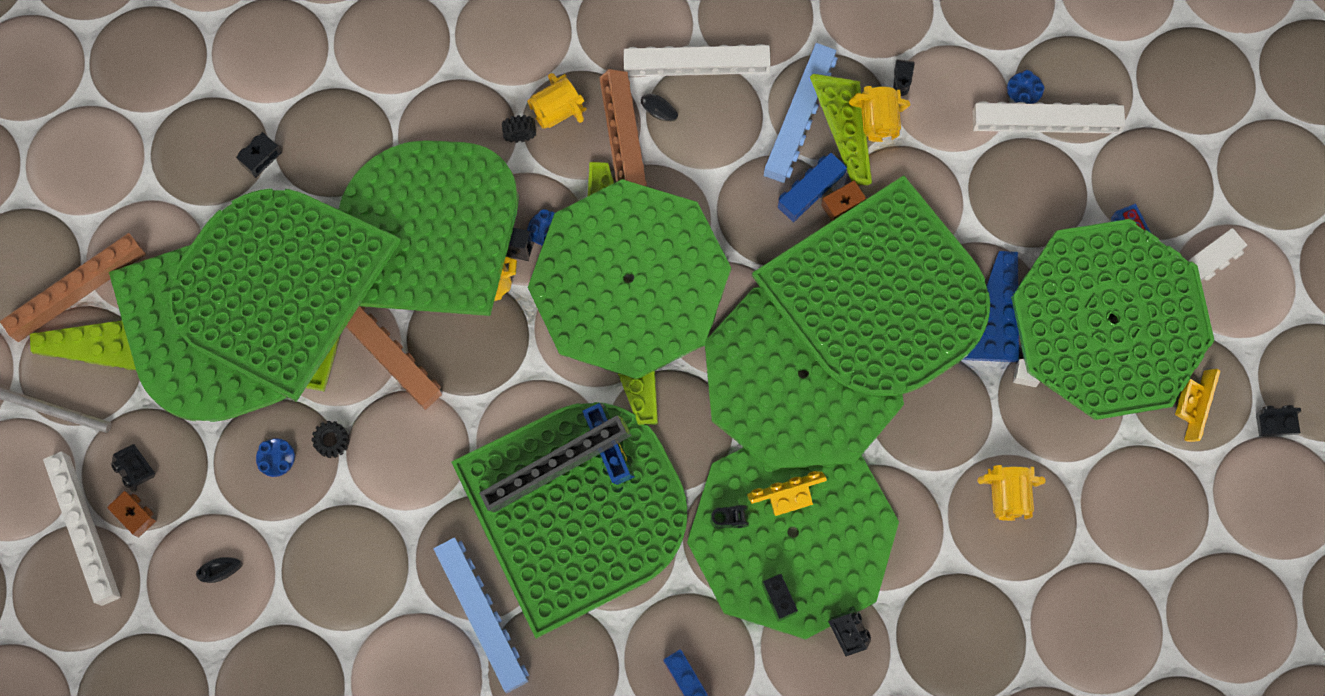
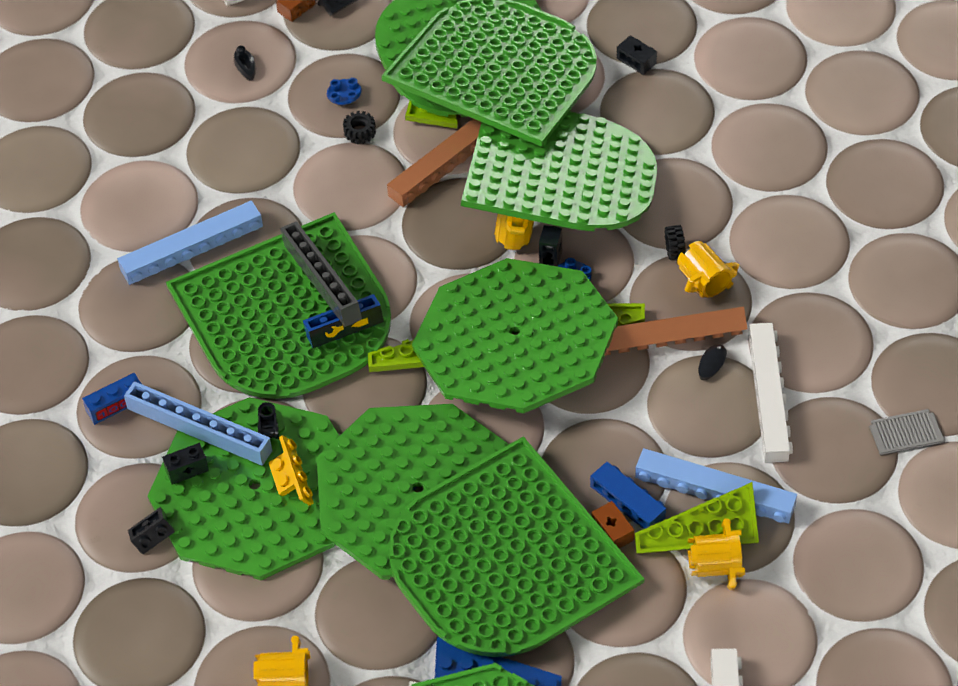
camera: 90 degrees right, 20 degrees down
black piece [893,59,915,96] -> none
none -> light blue brick [124,381,272,466]

